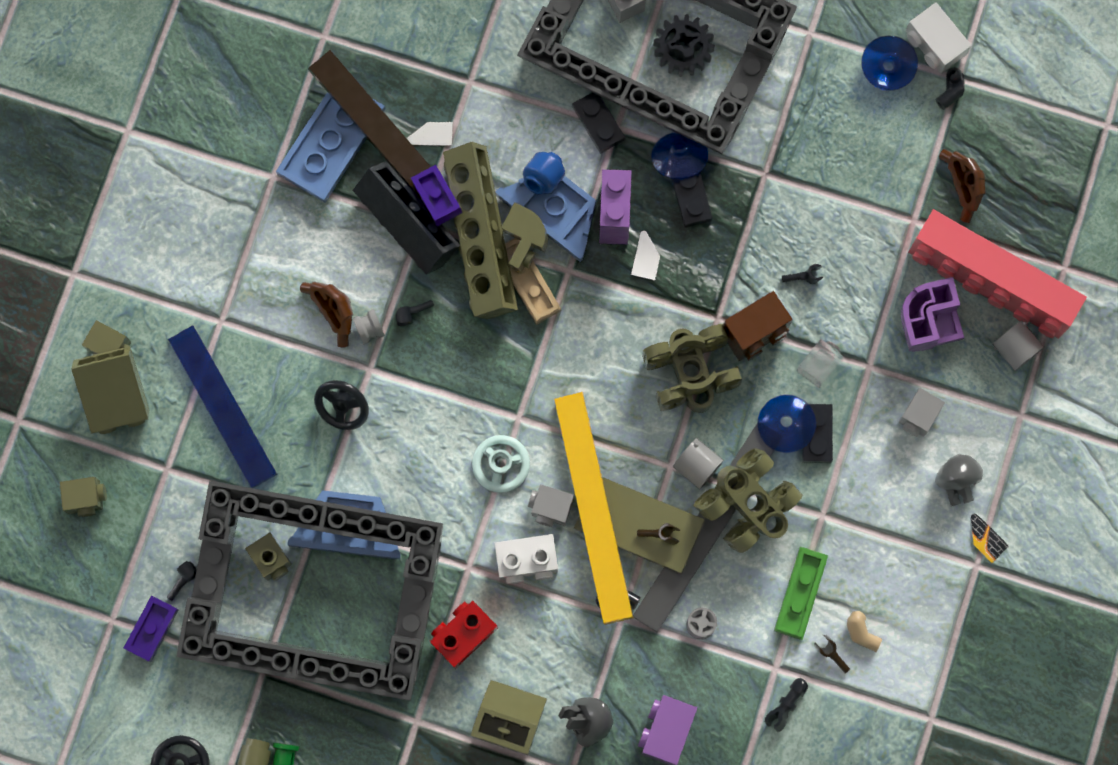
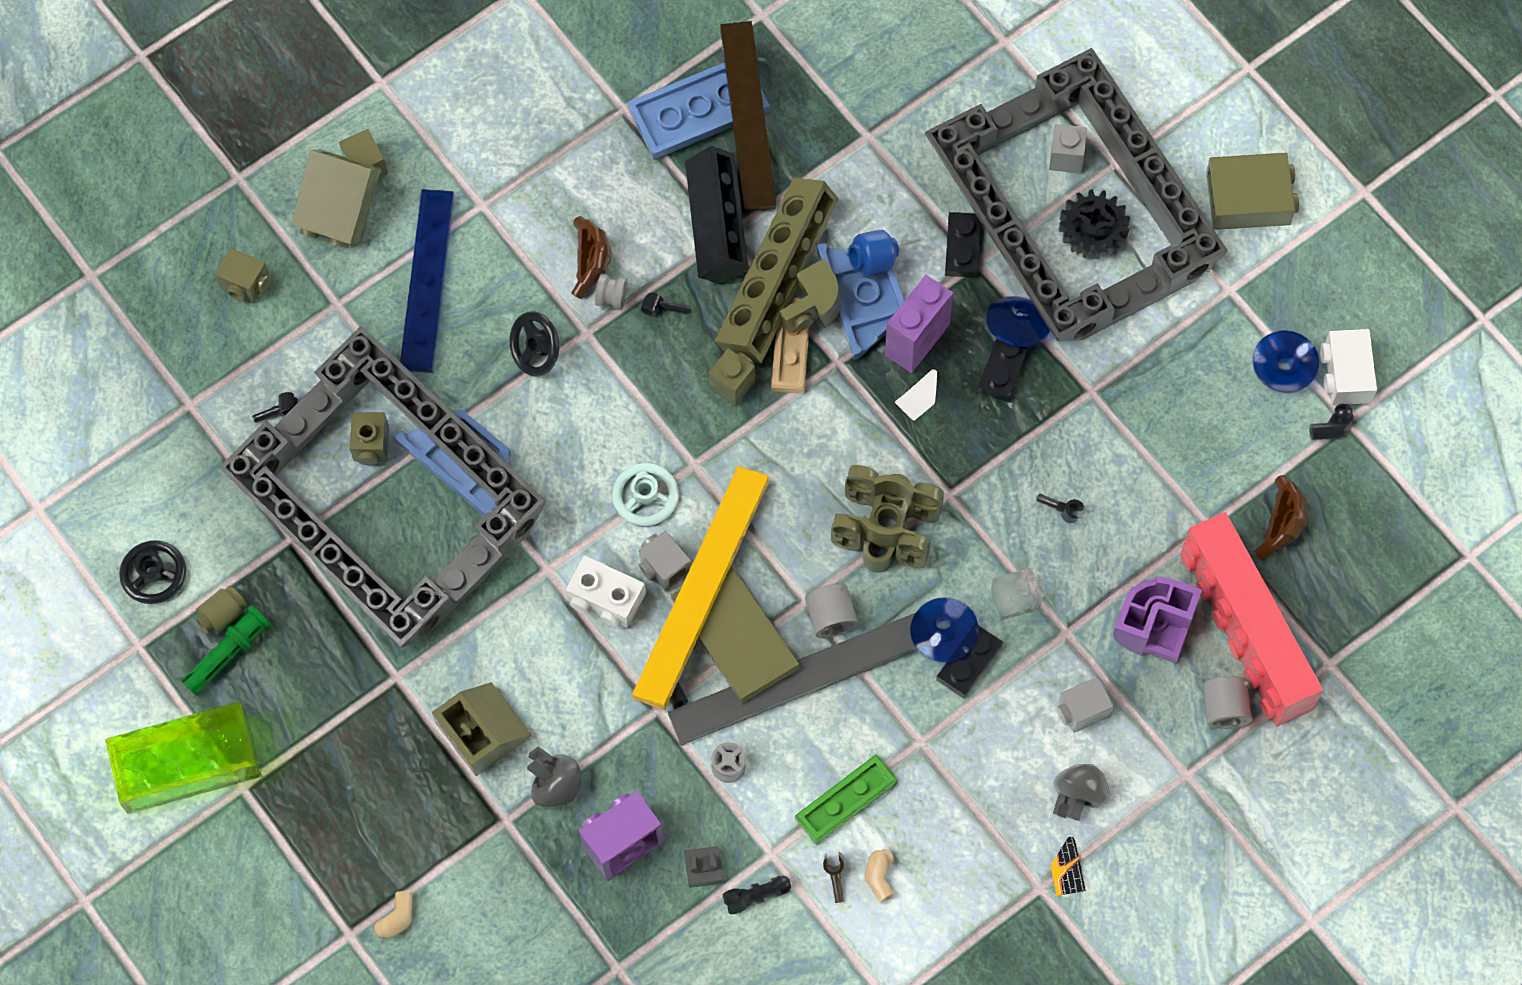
camera: 35 degrees right, 10 degrees down
dark purple plate [123,595,179,662] -> none
white sticker [407,122,453,146] -> none
dark purple plate [411,165,463,226] -> none
red brick [429,600,498,670] -> none
dark brown hand [637,523,680,545] -> none
olive piece [694,448,803,553] -> none
reddish brown brick [723,290,793,361] -> none
none -> dark grey tile [684,846,723,888]
none -> olive brick [708,348,755,406]

